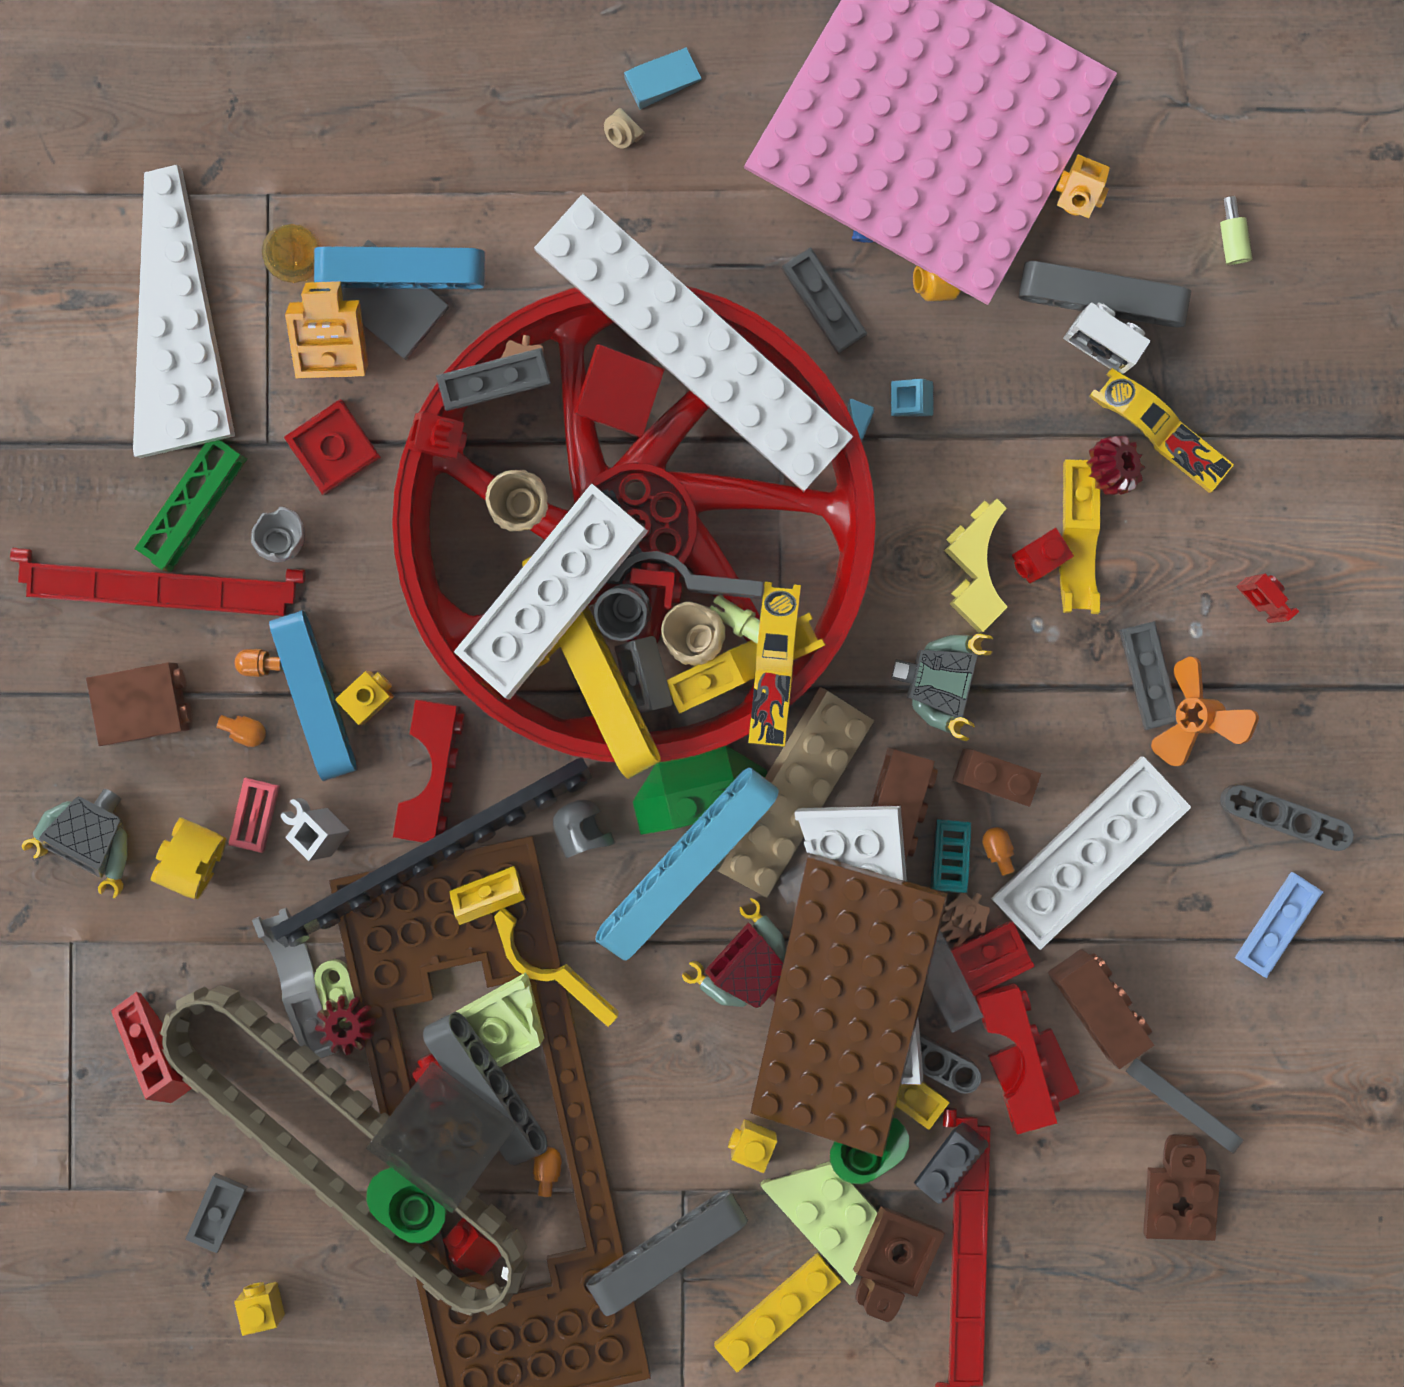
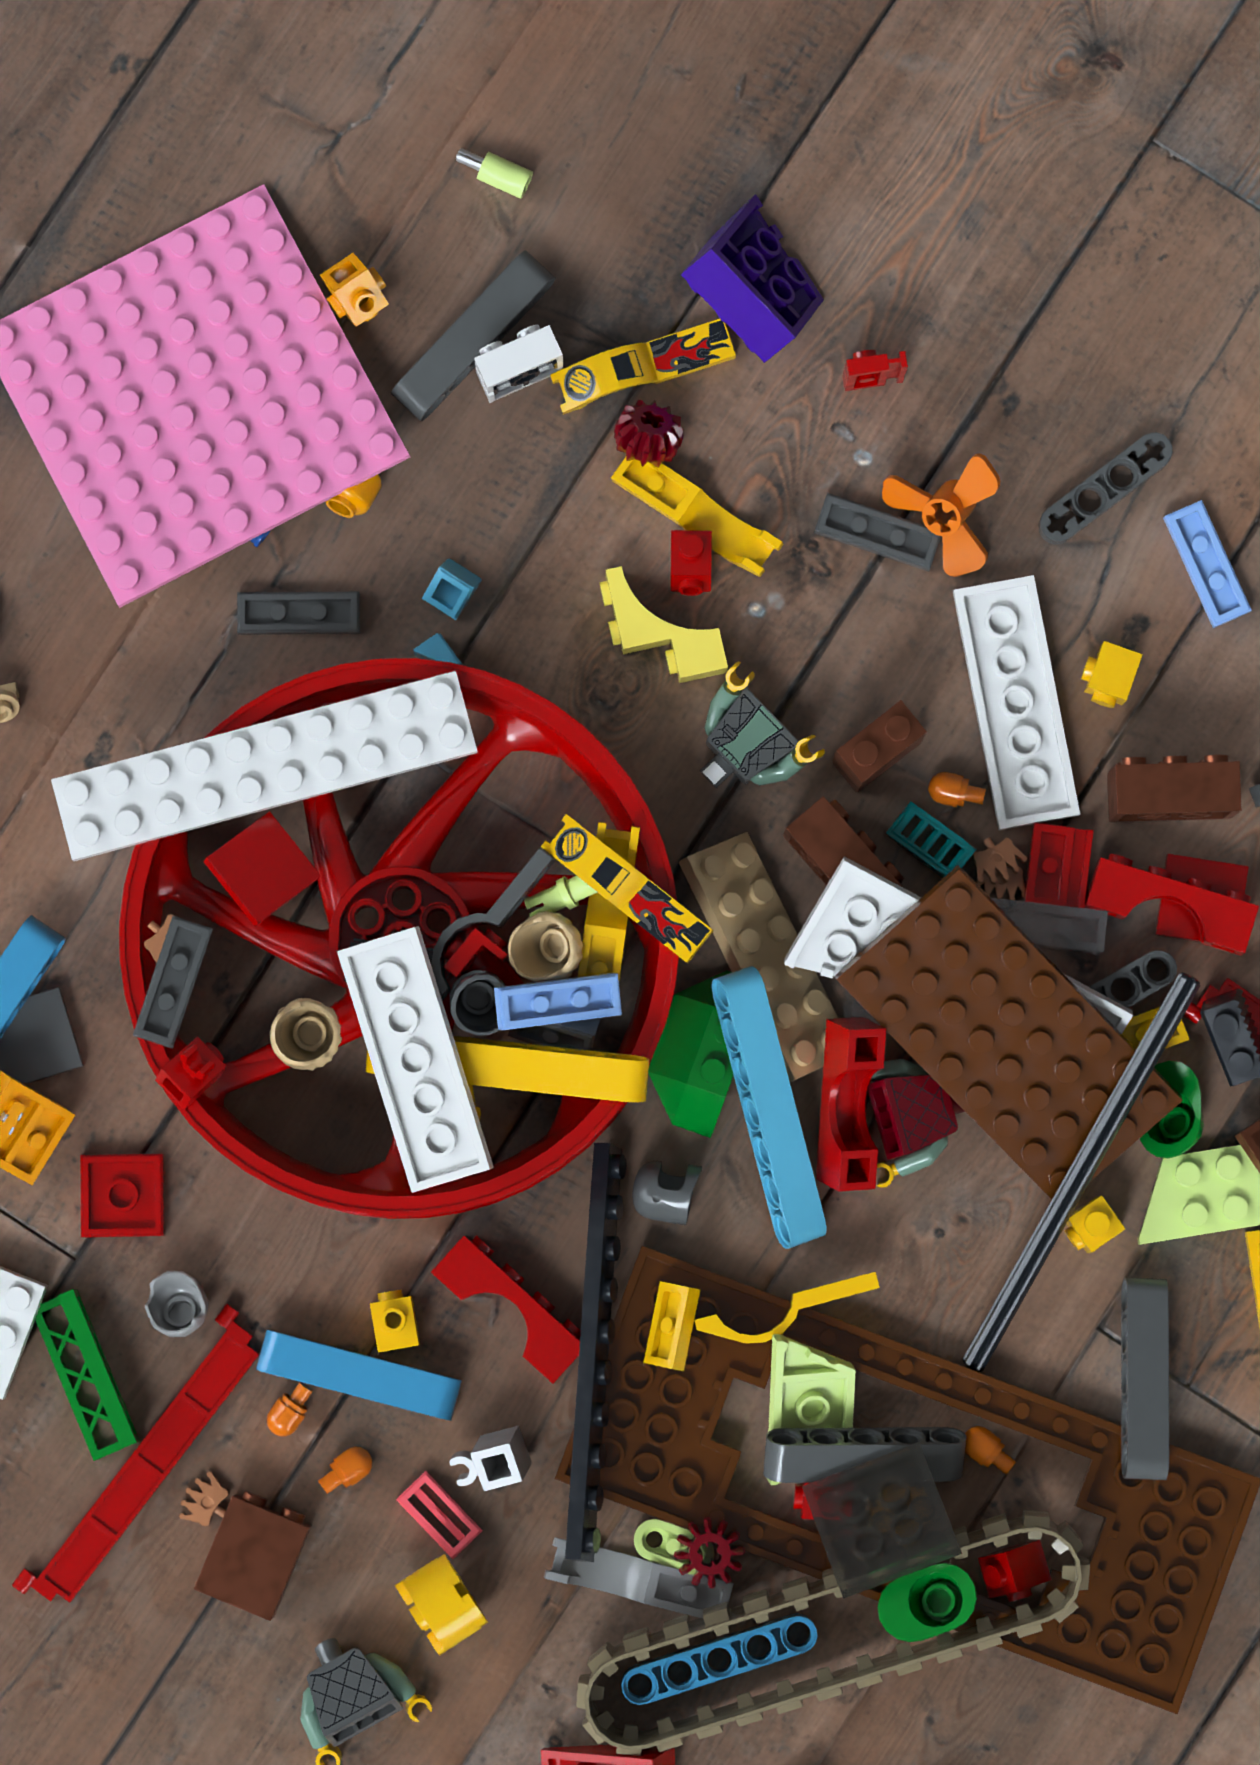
camera: 60 degrees left, 5 degrees down
none -> nougat piece [179,1471,229,1526]
none -> light blue tile [494,973,622,1030]
none -> dark azure beam [621,1613,817,1705]
none -> dark purple wedge [681,194,824,363]
none -> red arch [816,1017,886,1192]
none -> black axle [963,972,1200,1372]
none -> yellow brick [1081,641,1143,708]

